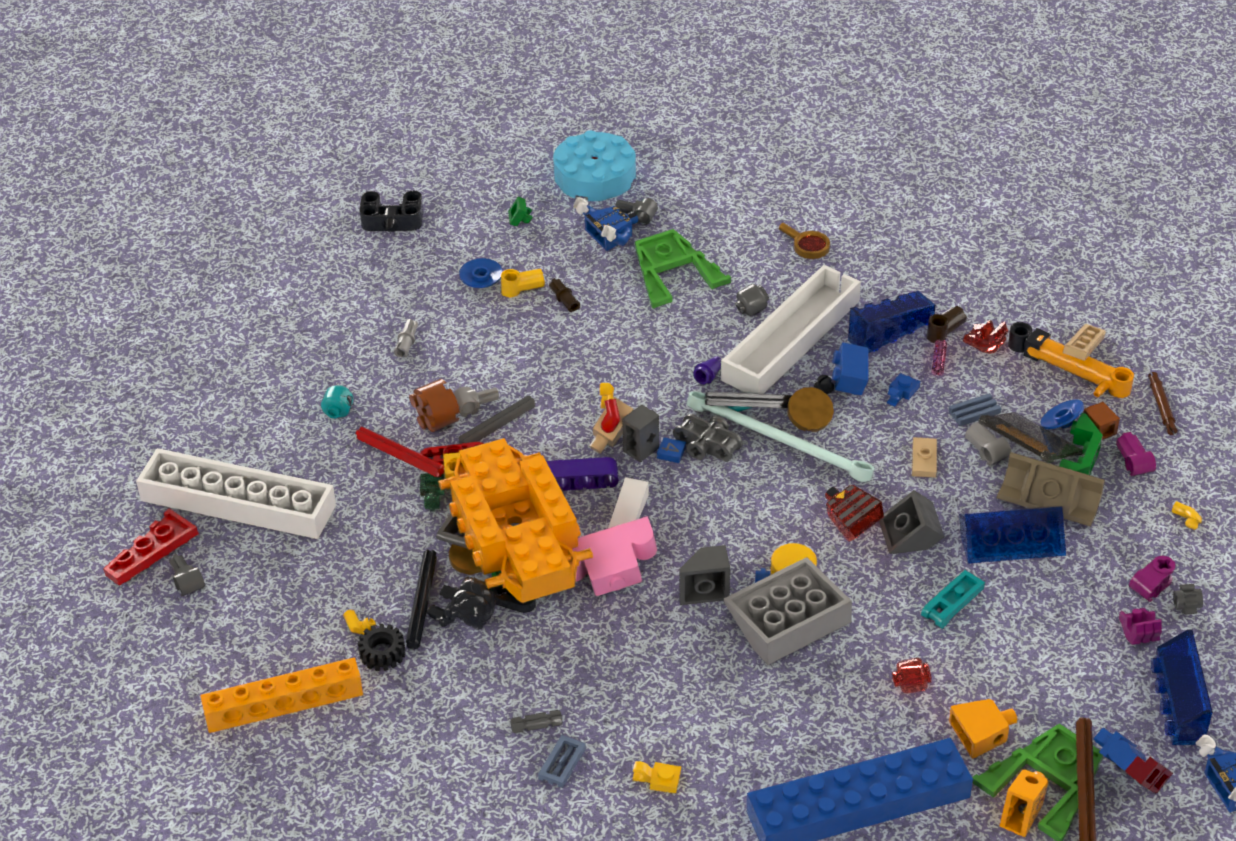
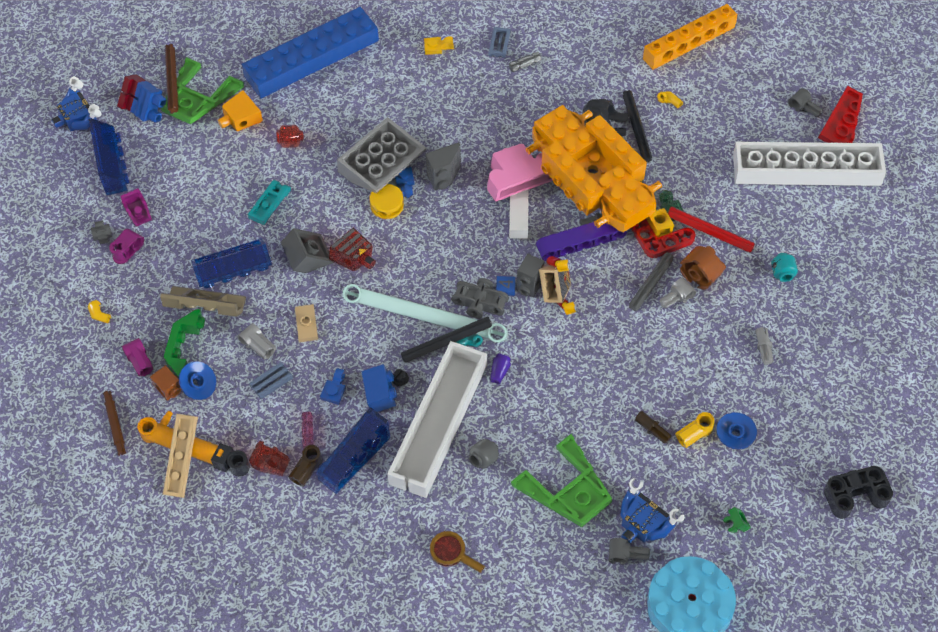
camera: 165 degrees right, 15 degrees up
black tyre [358,624,406,671] -> none
pearl gold tile [787,387,834,432] -> none
clear smoke piece [978,412,1083,463] -> none
light orange torso [1000,770,1049,837] -> none

